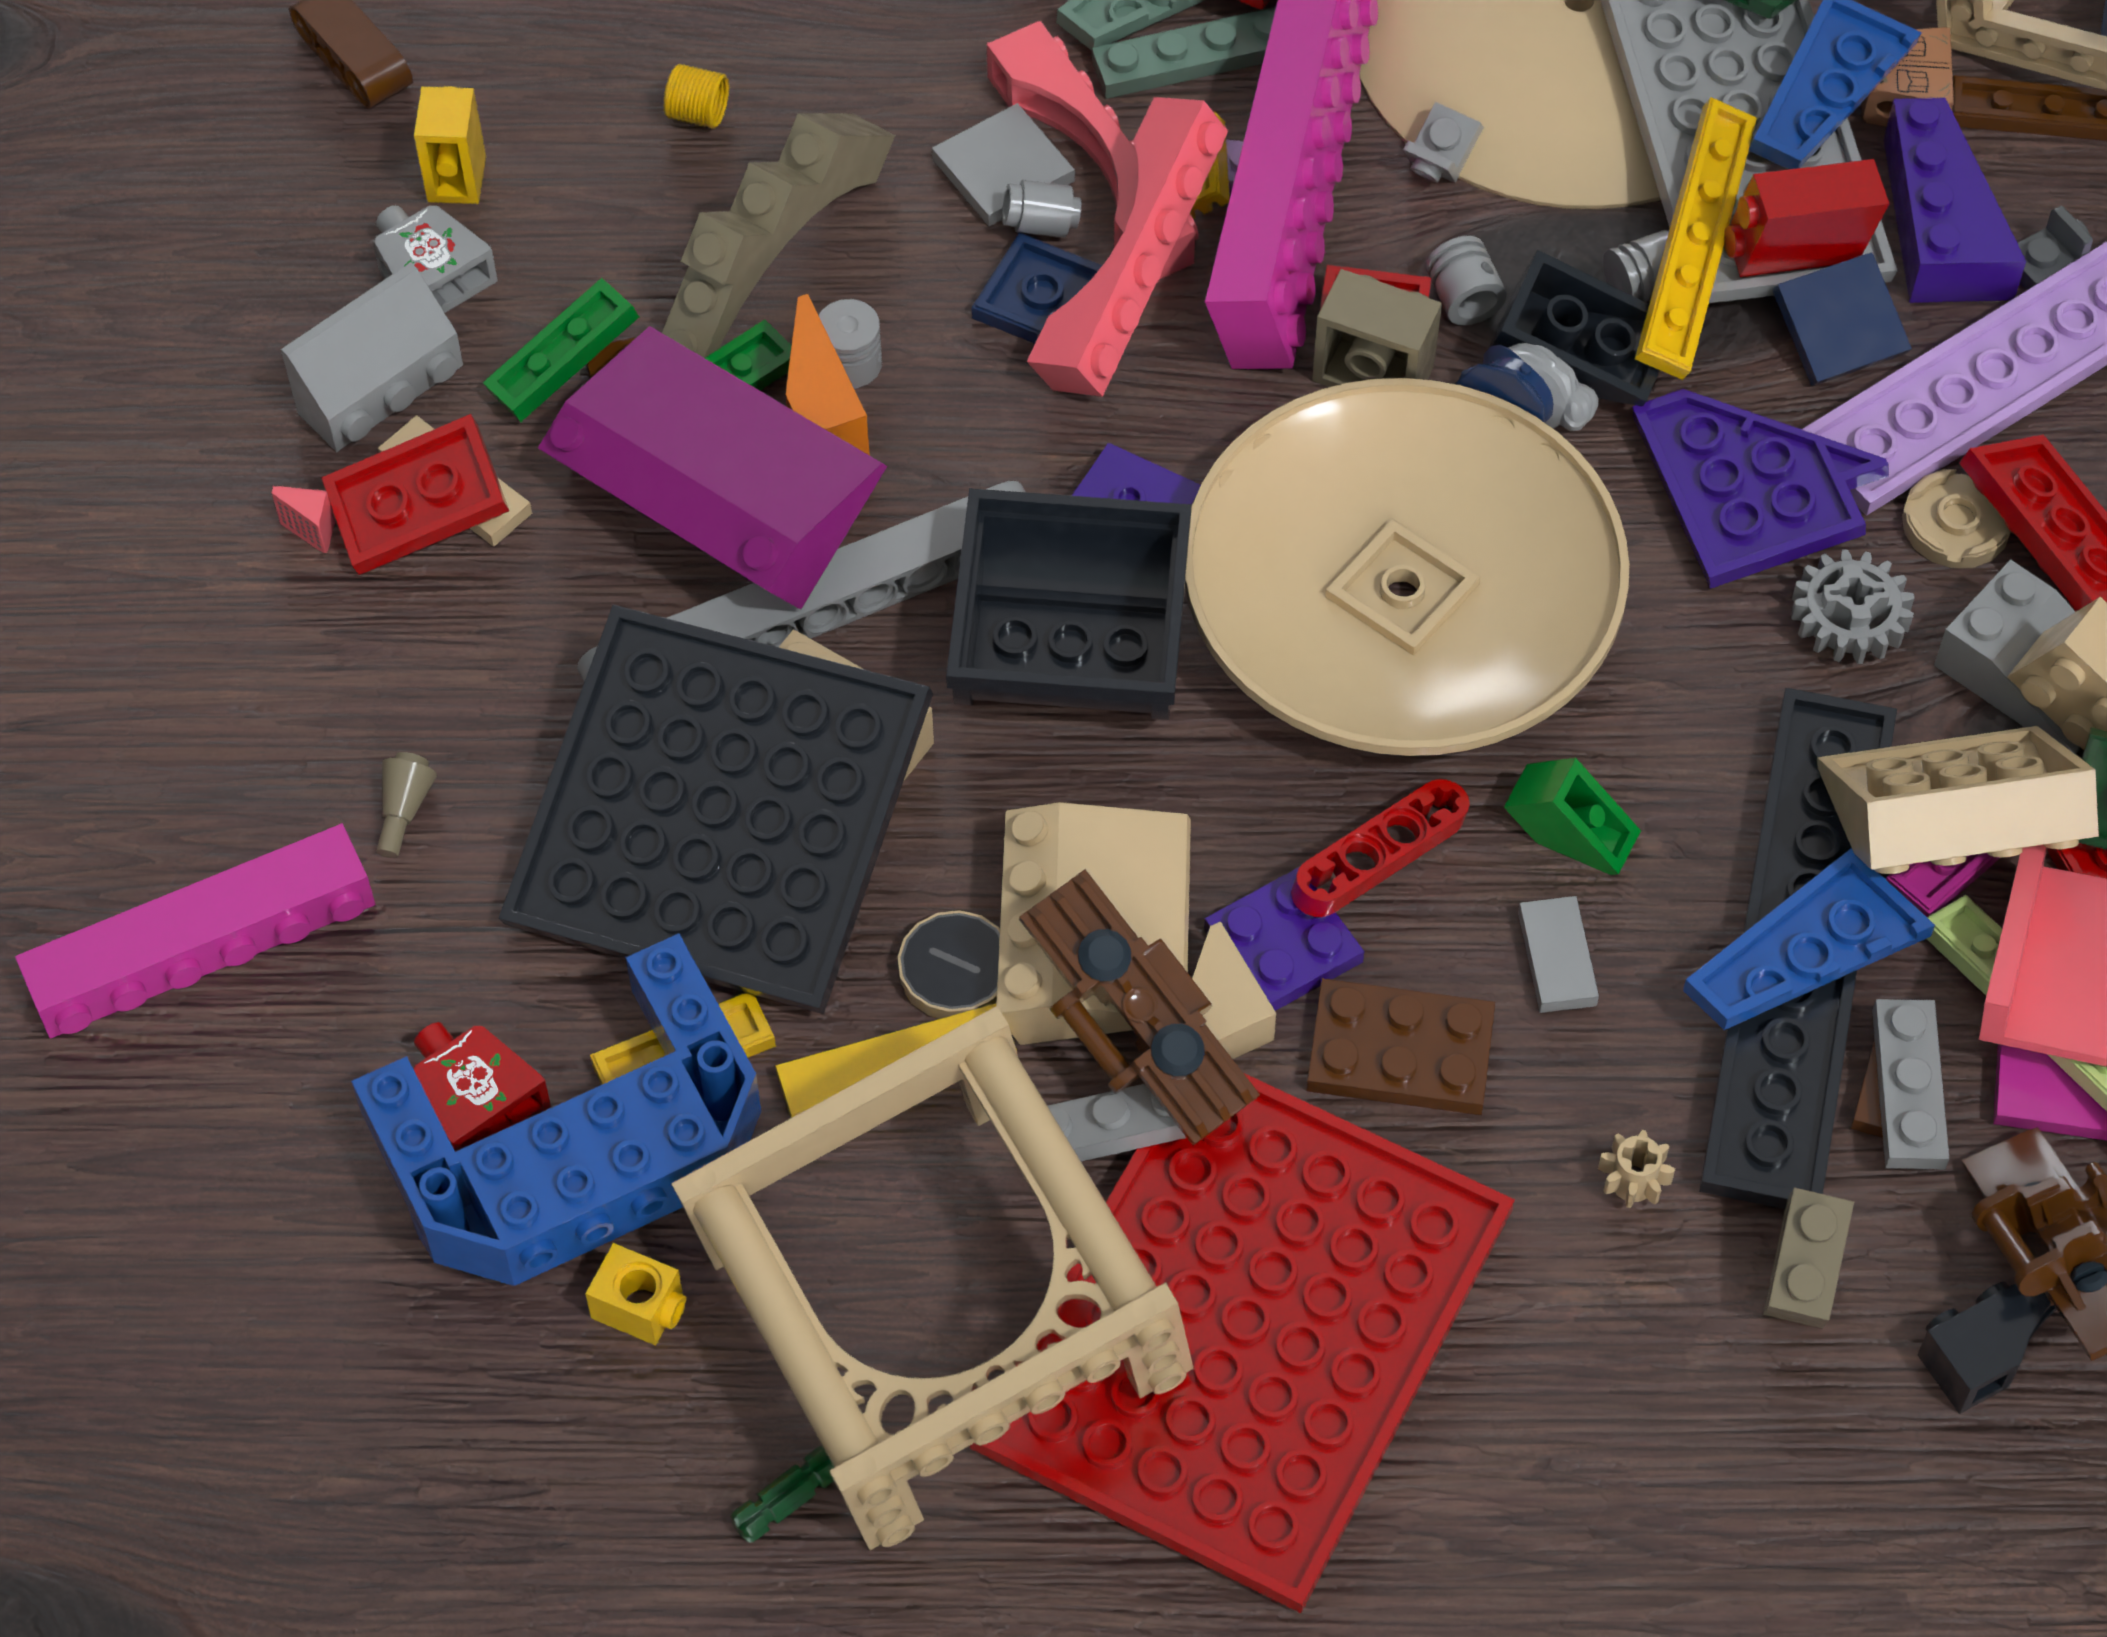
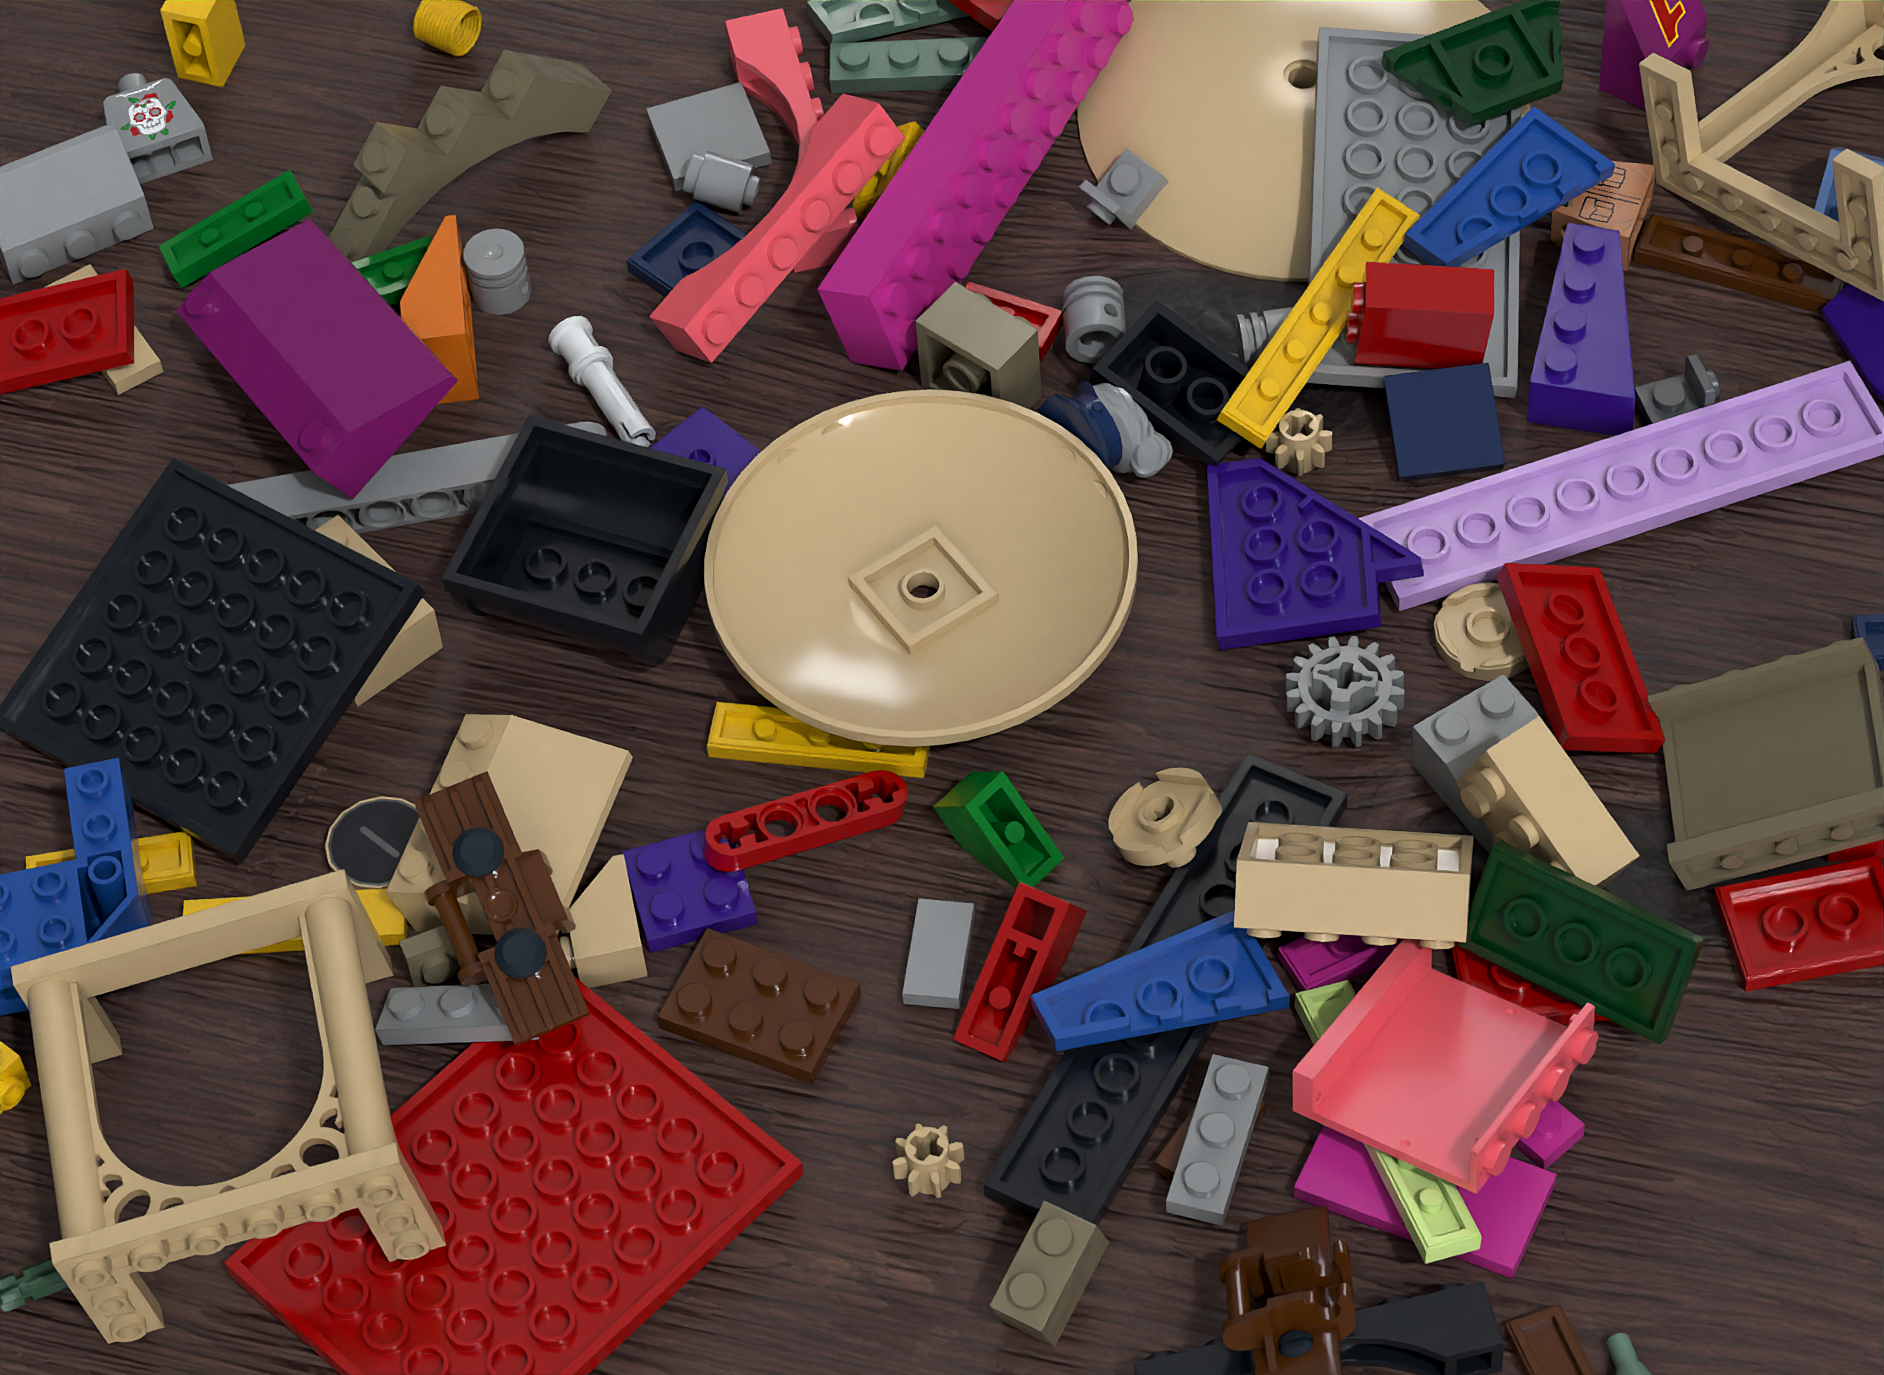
camera: 20 degrees right, 5 degrees down
none -> dark tan plate [399,925,461,987]
none -> white pin [548,316,656,447]
none -> yellow tile [707,702,930,778]
none -> red slope [952,882,1087,1062]
none -> tan plate [1108,768,1222,868]
none -> tan gear [1266,408,1332,476]

